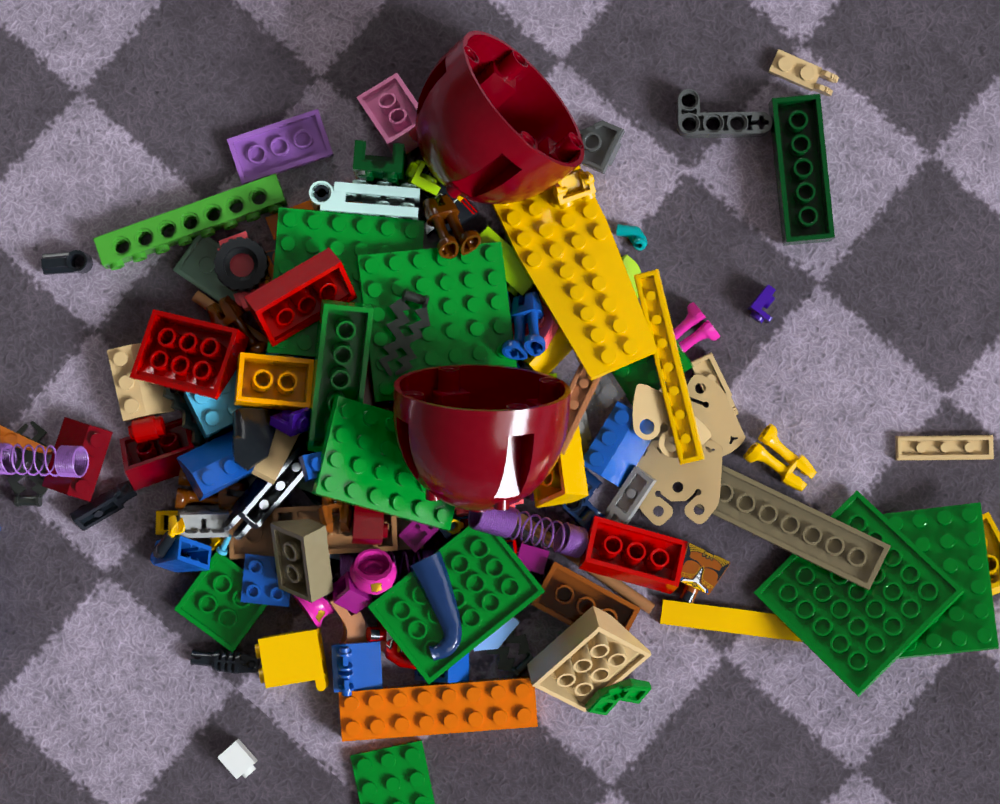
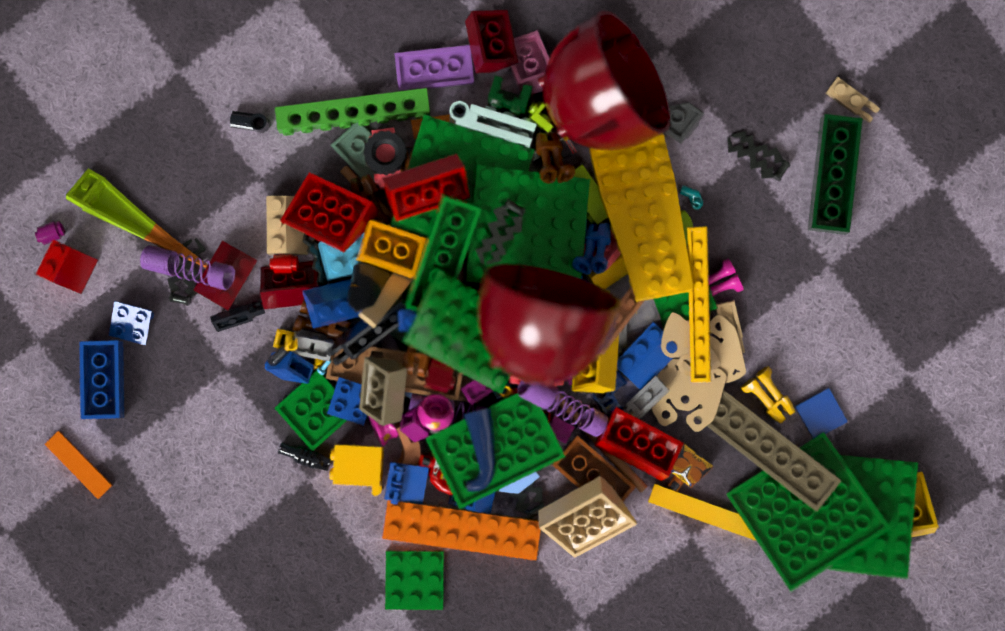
camera: 10 degrees right, 0 degrees up
white brick [217,739,258,779] -> none
dark purple bracket [269,407,311,437] -> none
yellow piece [552,169,596,209] -> none
green tile [585,678,652,715] -> none
dark grey beam [676,89,773,138] -> none
dark purple bracket [748,284,776,324] -> none
tan tile [895,435,994,461] -> none
none -> dark red slope [465,10,519,73]
none -> pearl dark grey piece [727,131,791,181]
none -> blue tile [794,388,848,439]

